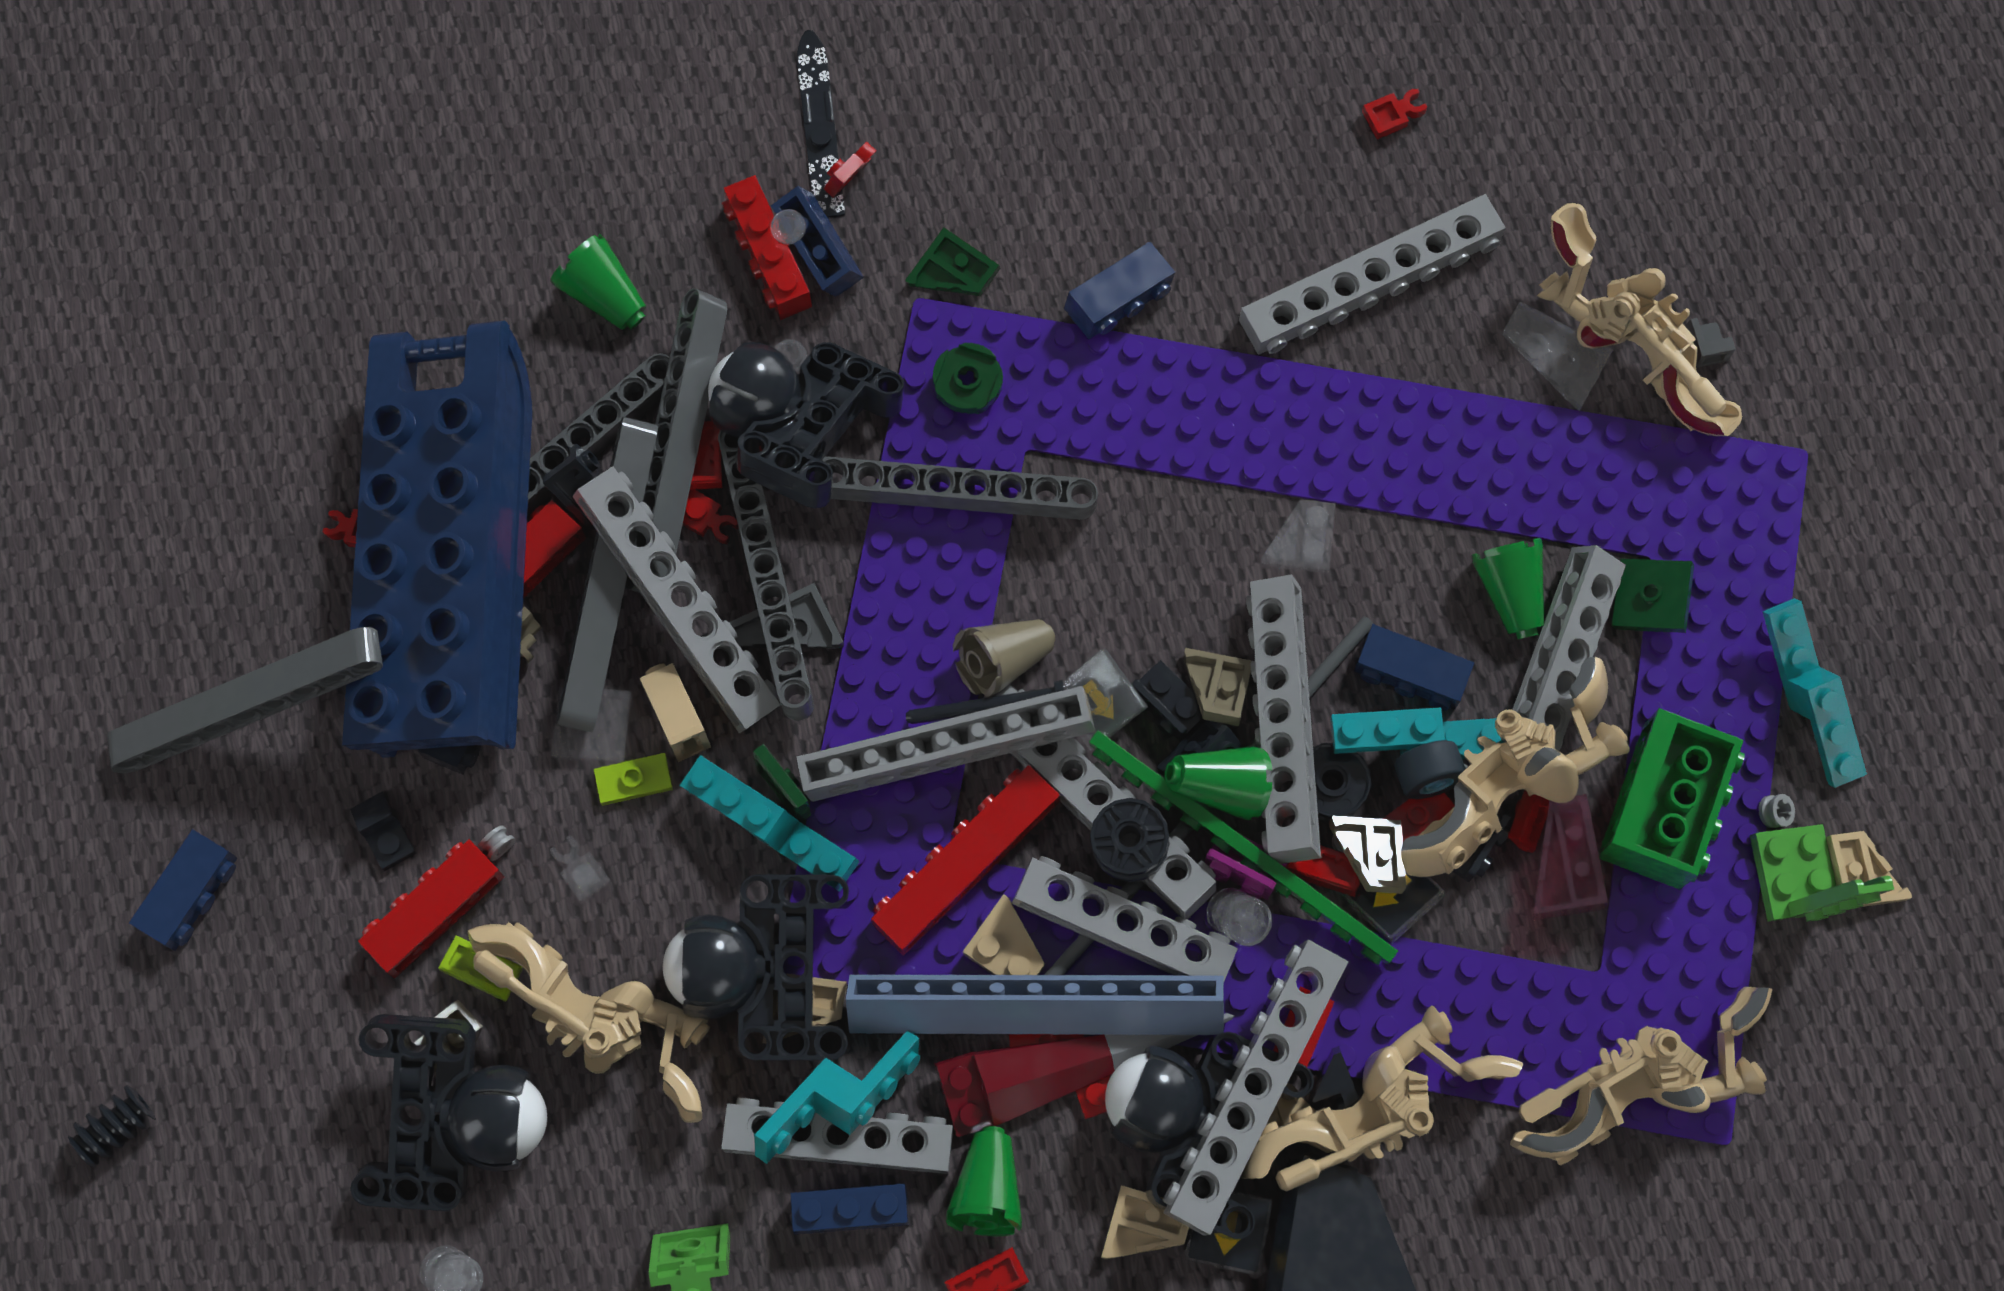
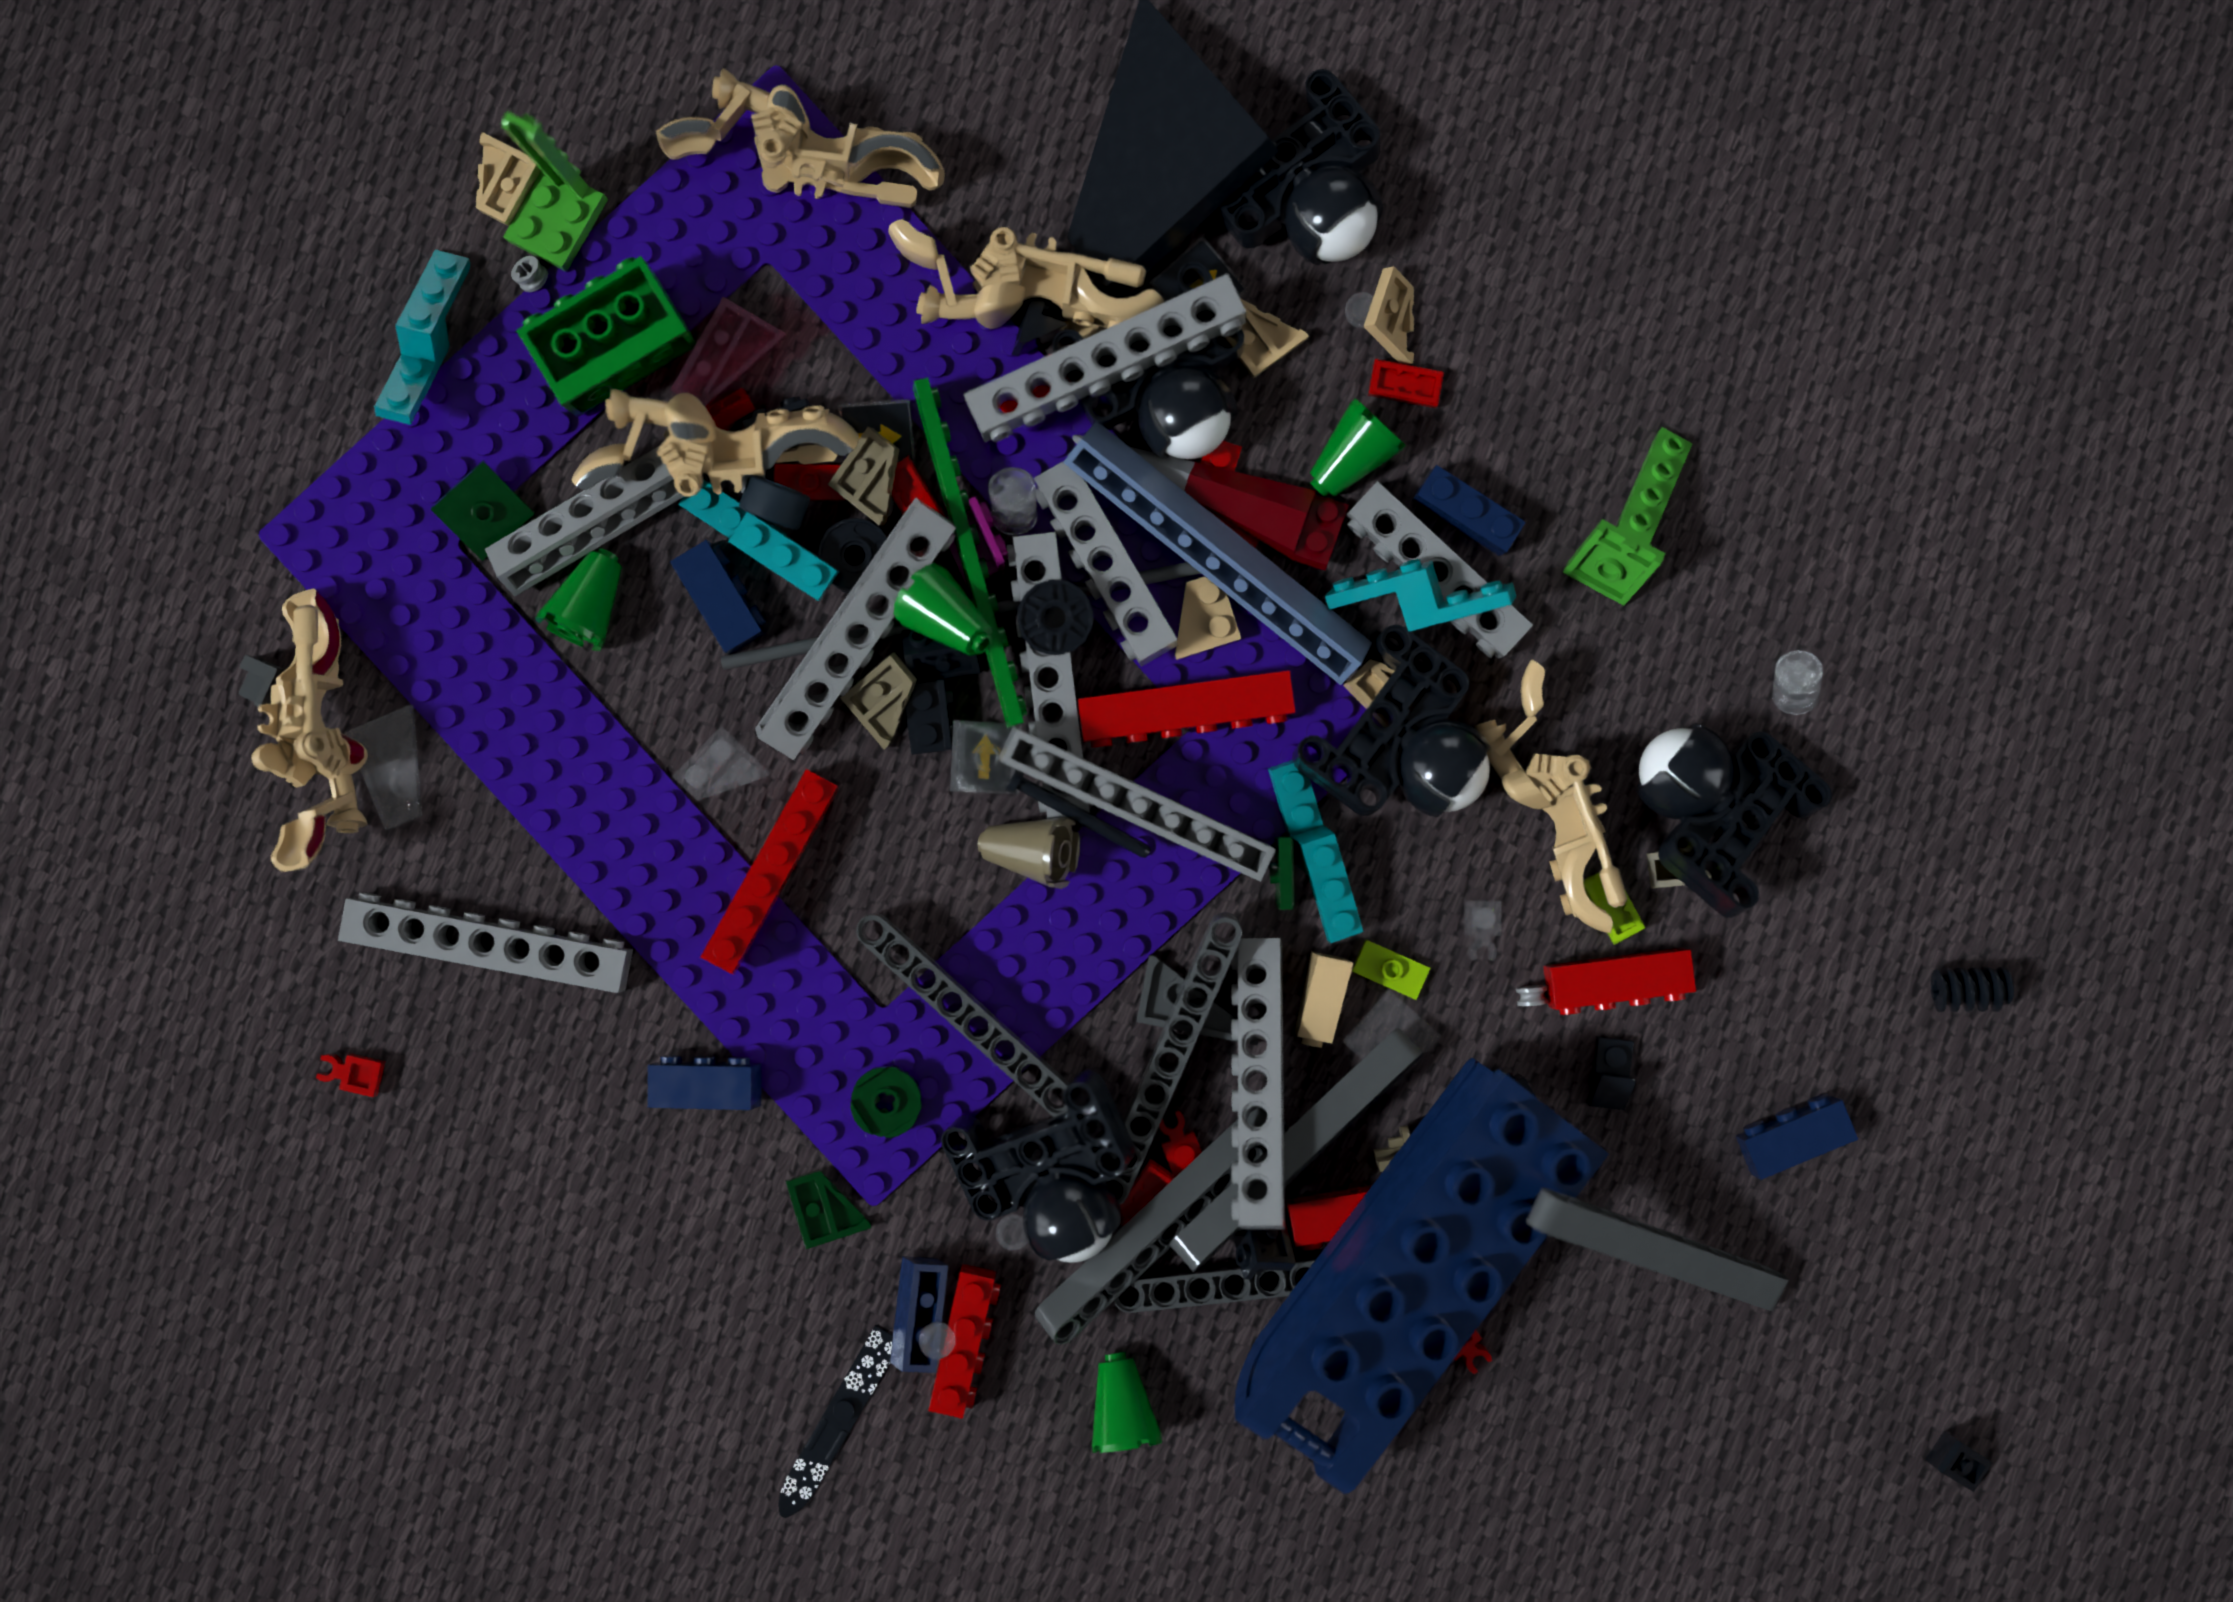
camera: 145 degrees left, 15 degrees up
red plate [823,142,877,198] -> none
none -> red brick [700,769,839,975]

